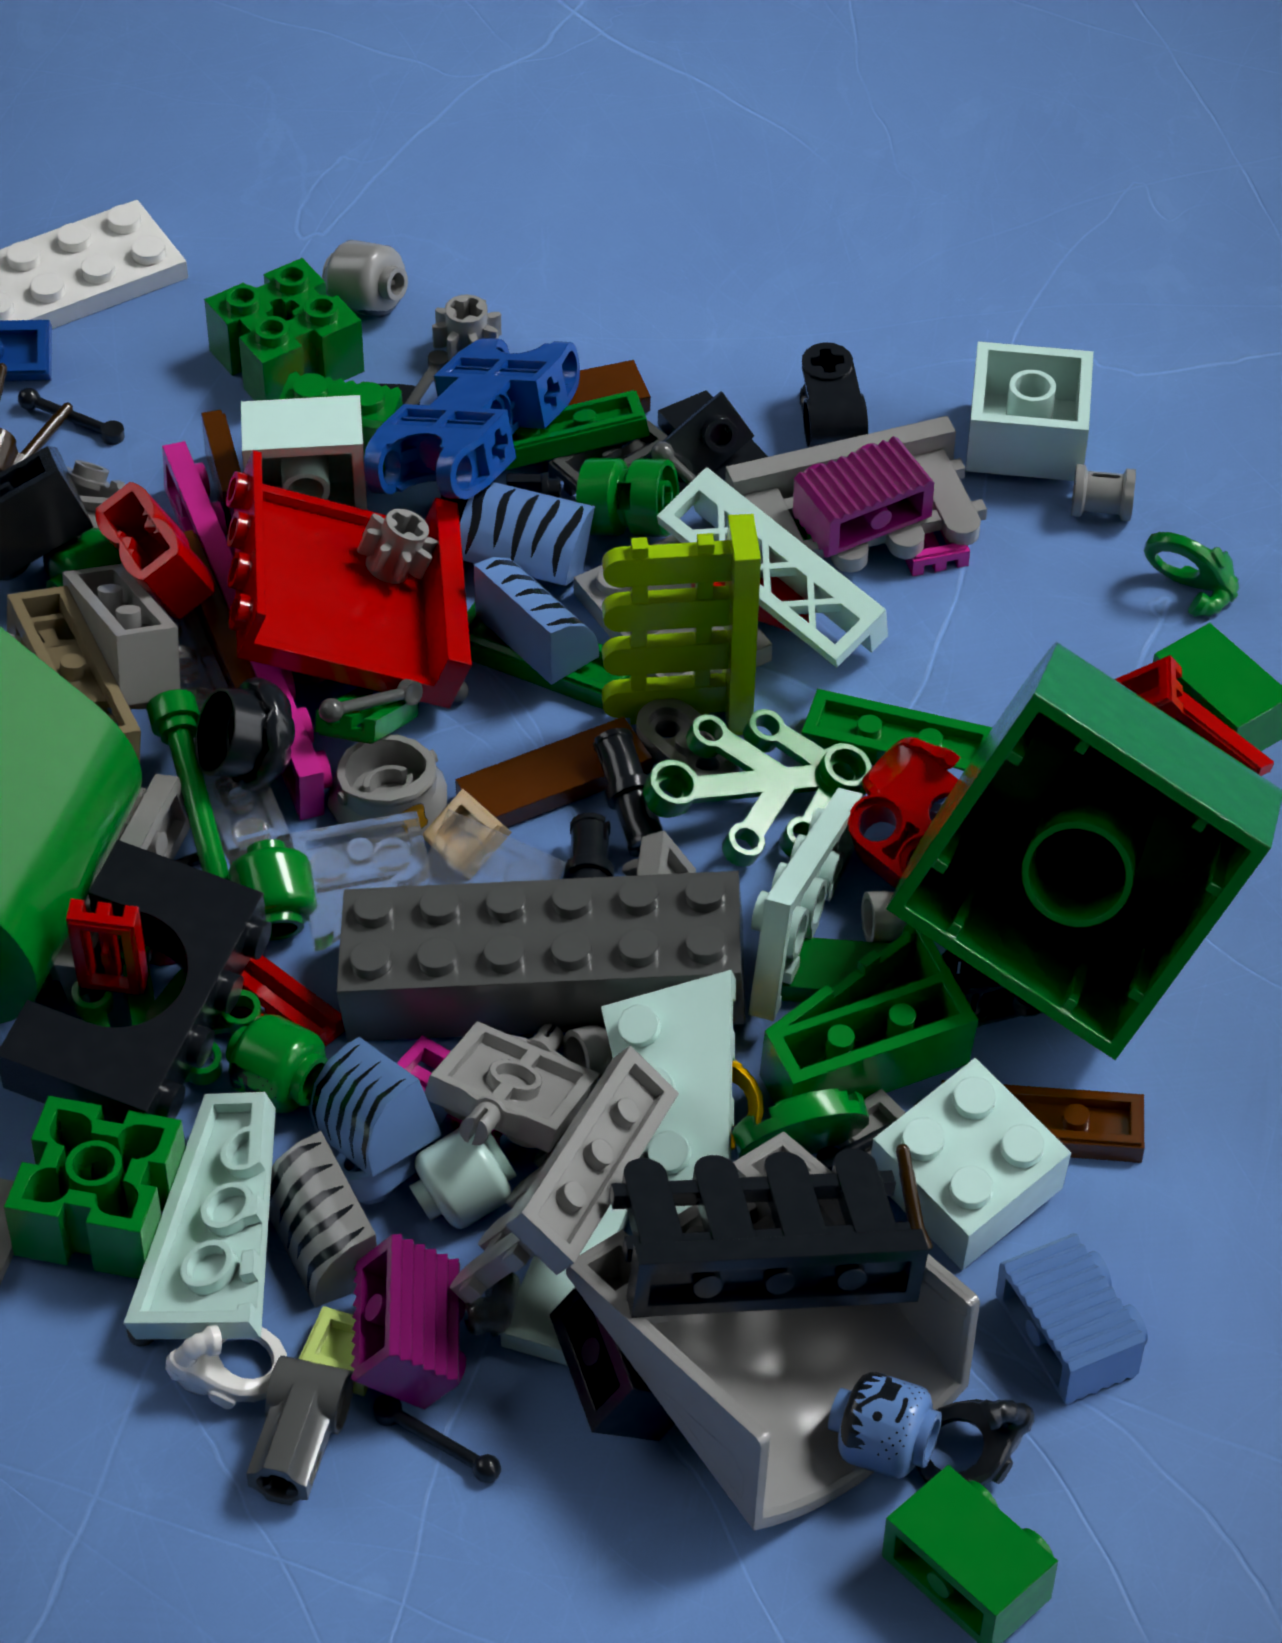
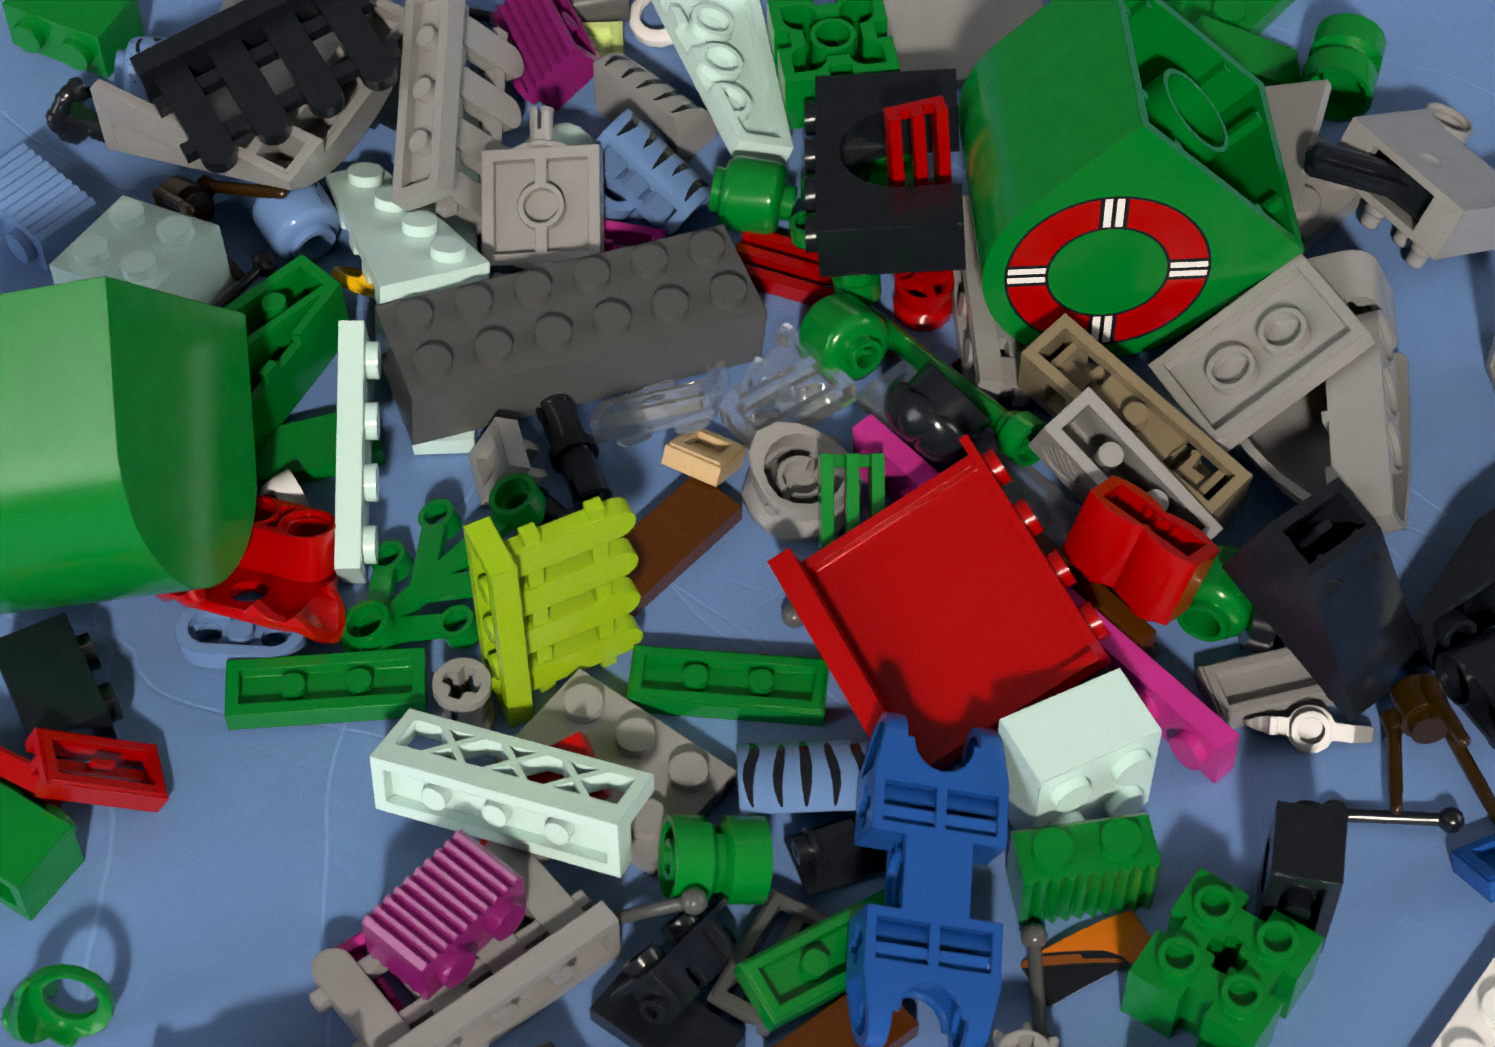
camera: 160 degrees right, 5 degrees up
reddish brown tile [201,410,241,535] -> none
dark grey hinge [319,679,423,723] -> none
light grey gear [357,509,437,584] -> none
medium blue brick [474,557,599,685] -> none
green tile [732,1089,869,1159] -> none
none -> light grey bush [432,657,497,730]
none -> black brick [1255,800,1349,953]

